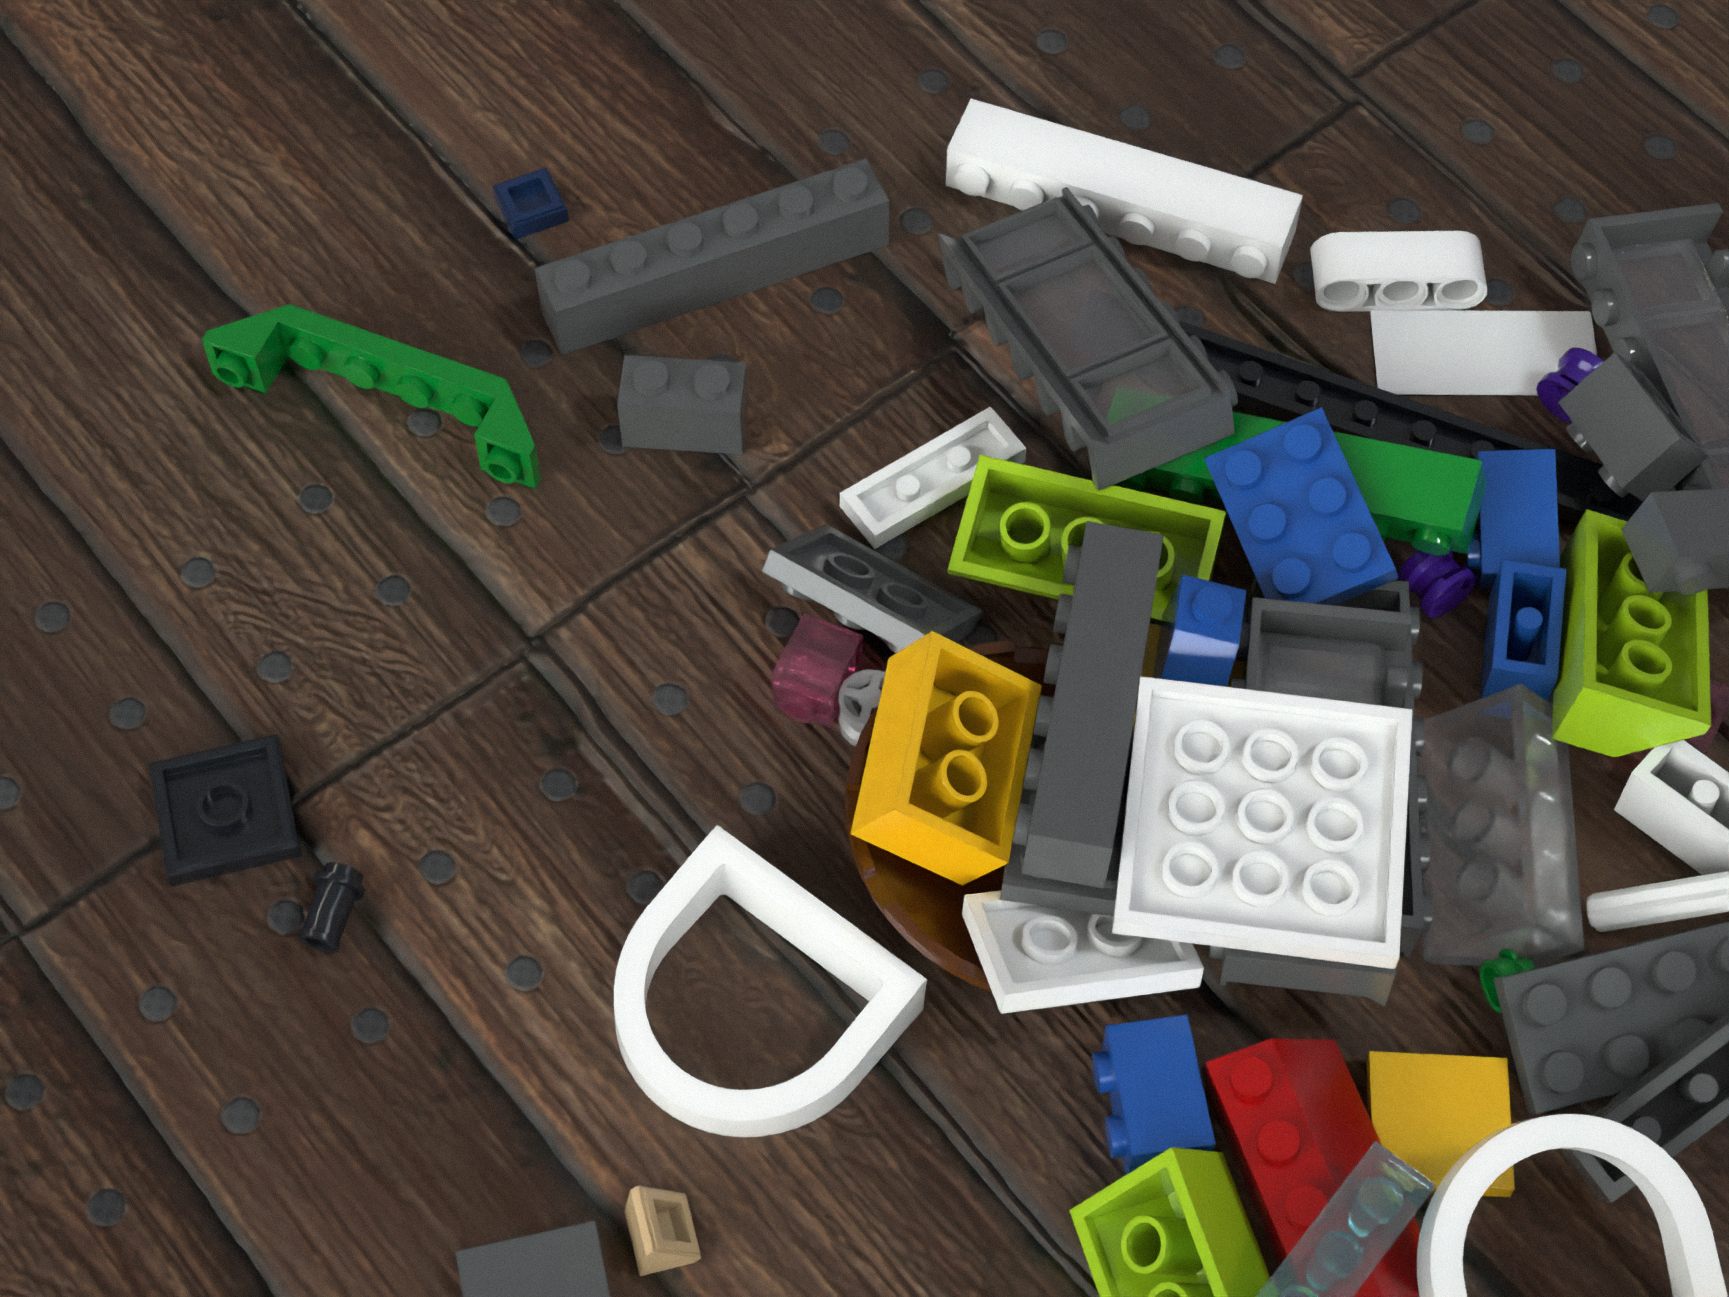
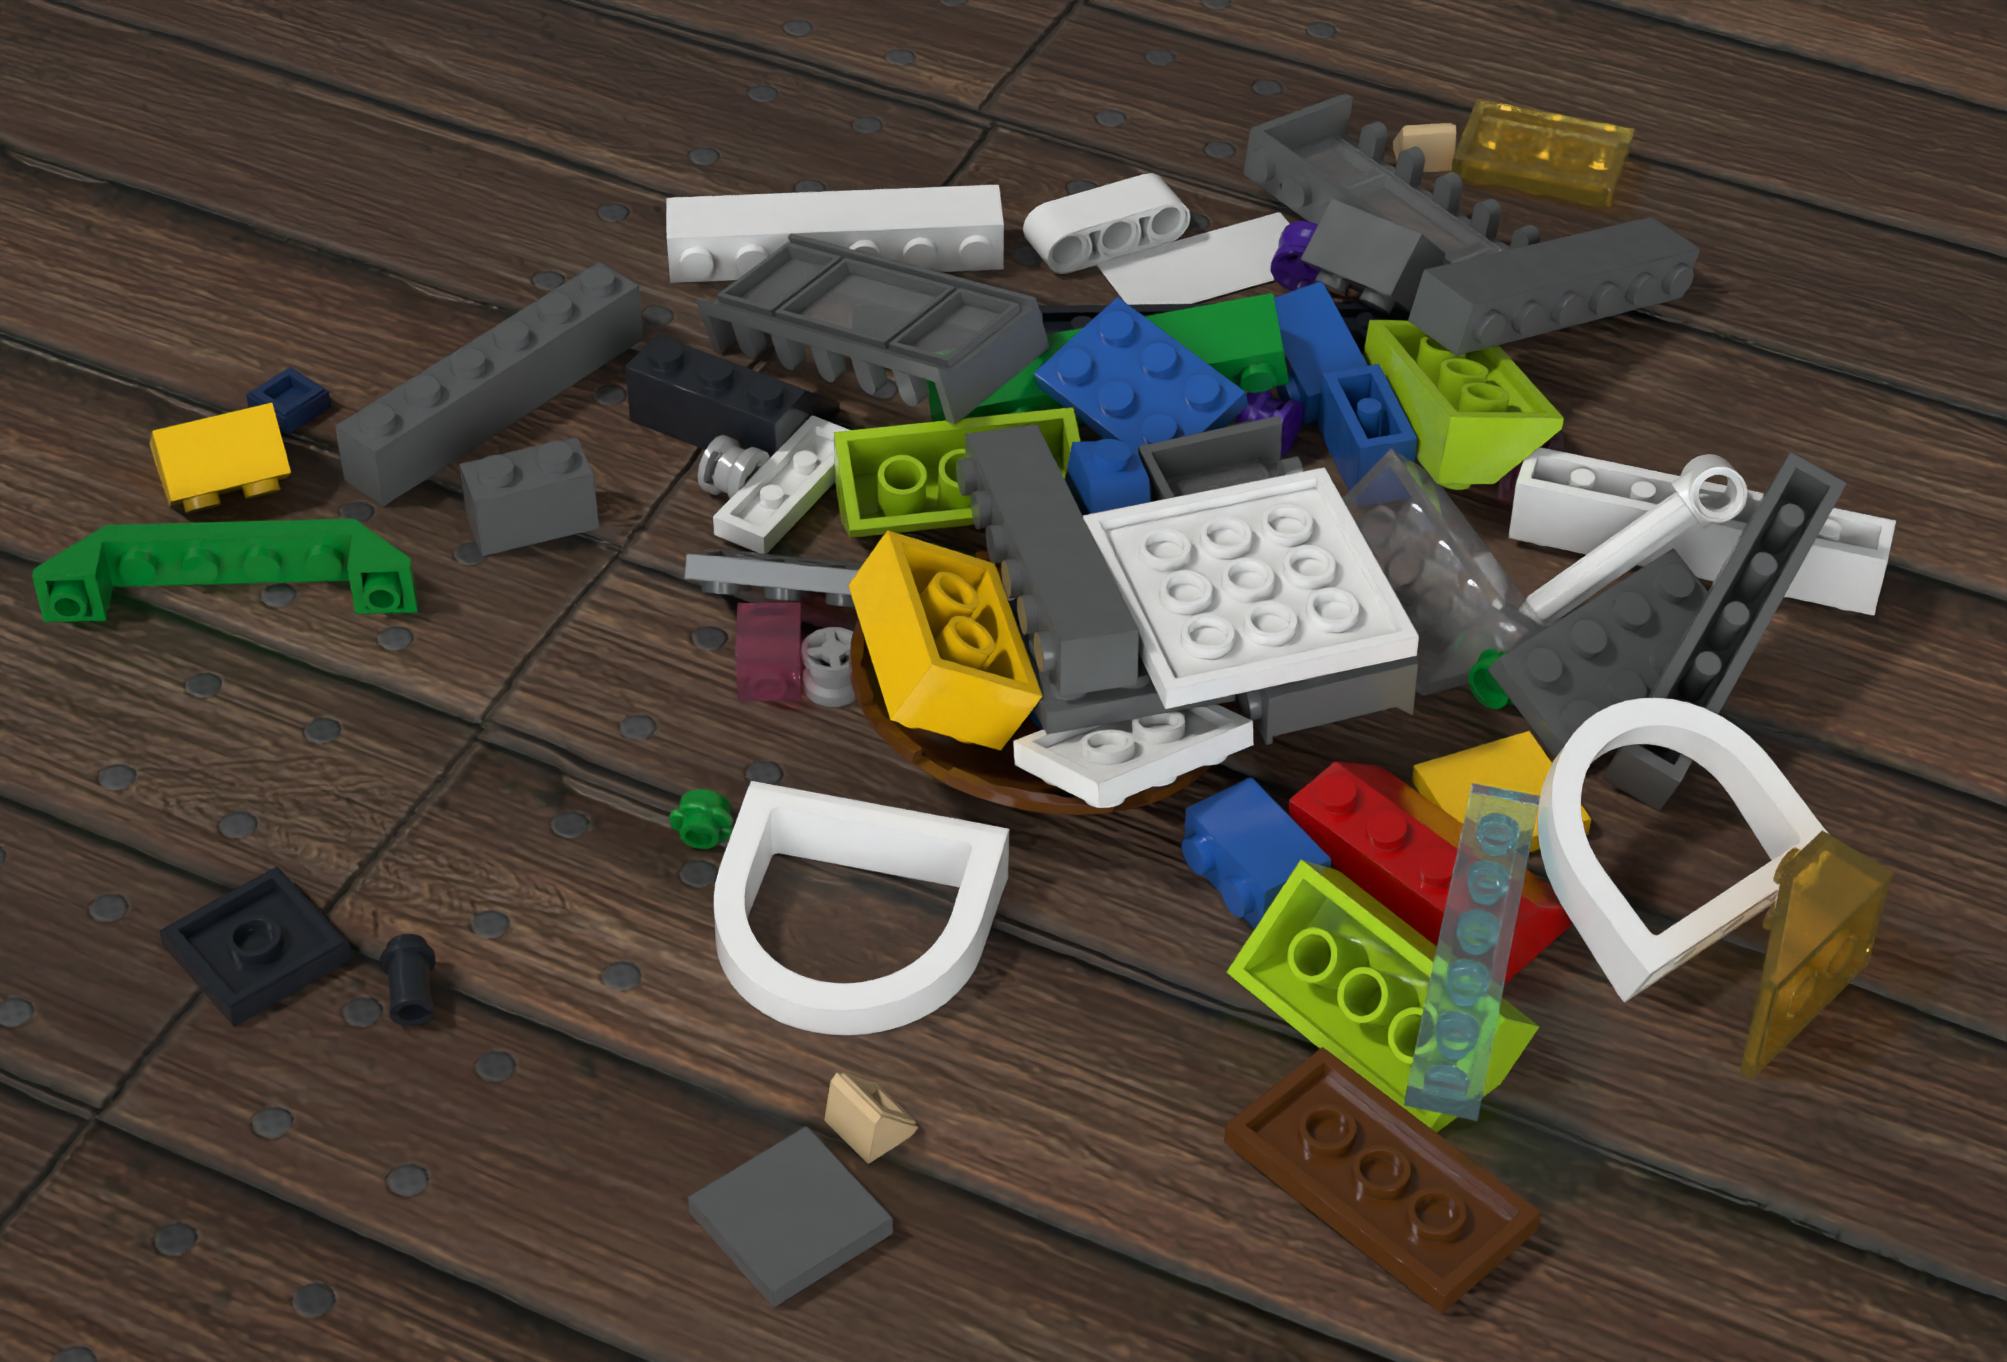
camera: 25 degrees left, 15 degrees down
none -> yellow slope [149,403,291,513]
none -> black slope [625,335,840,458]
none -> green plate [669,789,734,849]
none -> light grey wheel [698,435,770,499]

